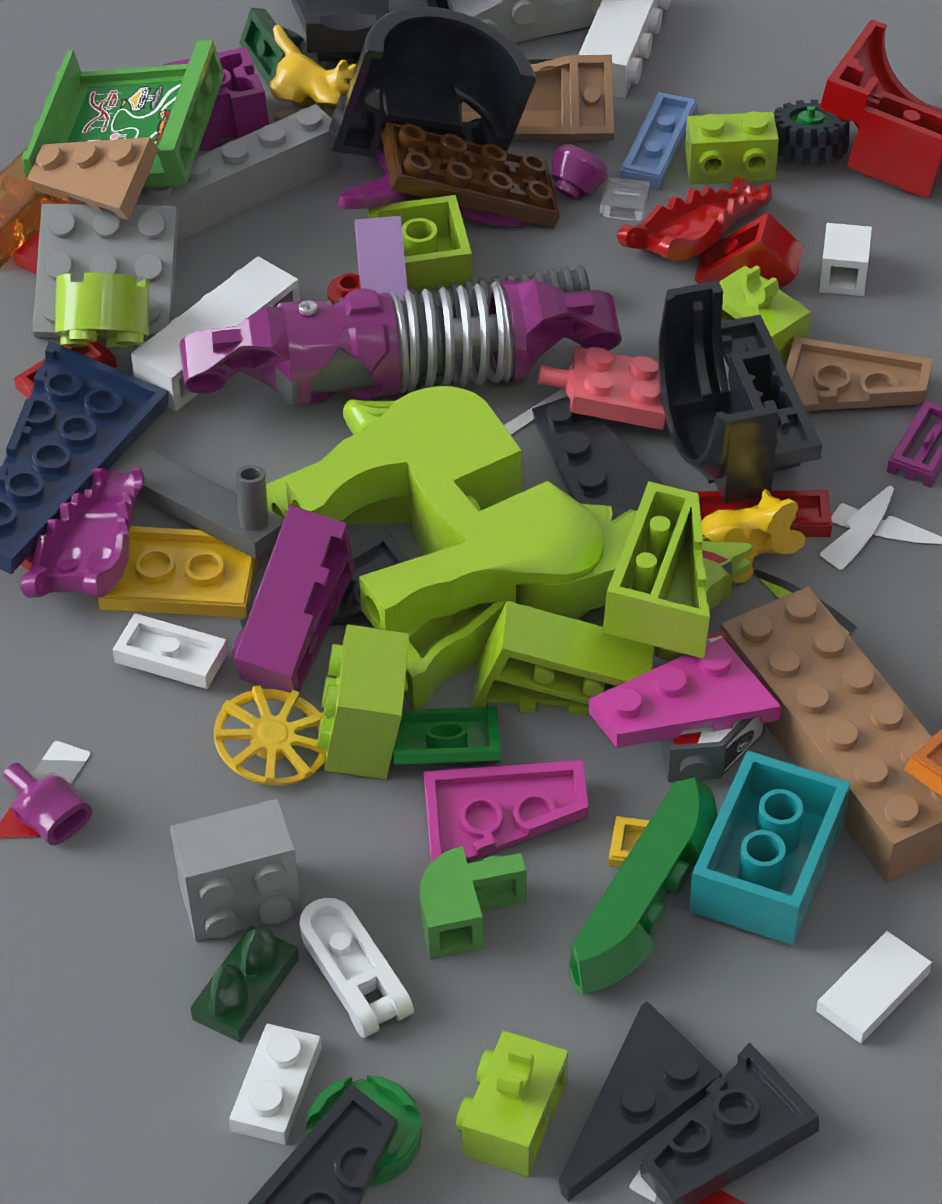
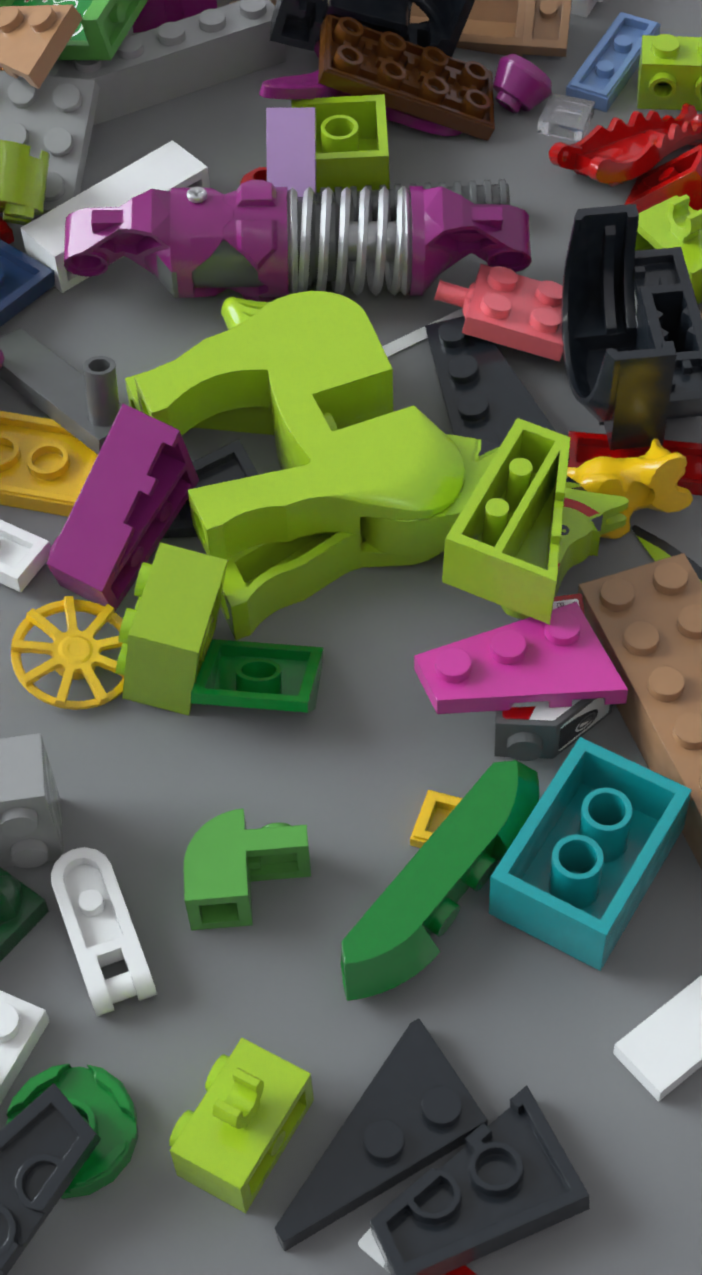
camera: 10 degrees right, 5 degrees up
dark pink wing [424,760,588,863] -> none
lime wedge [471,601,654,716] -> none

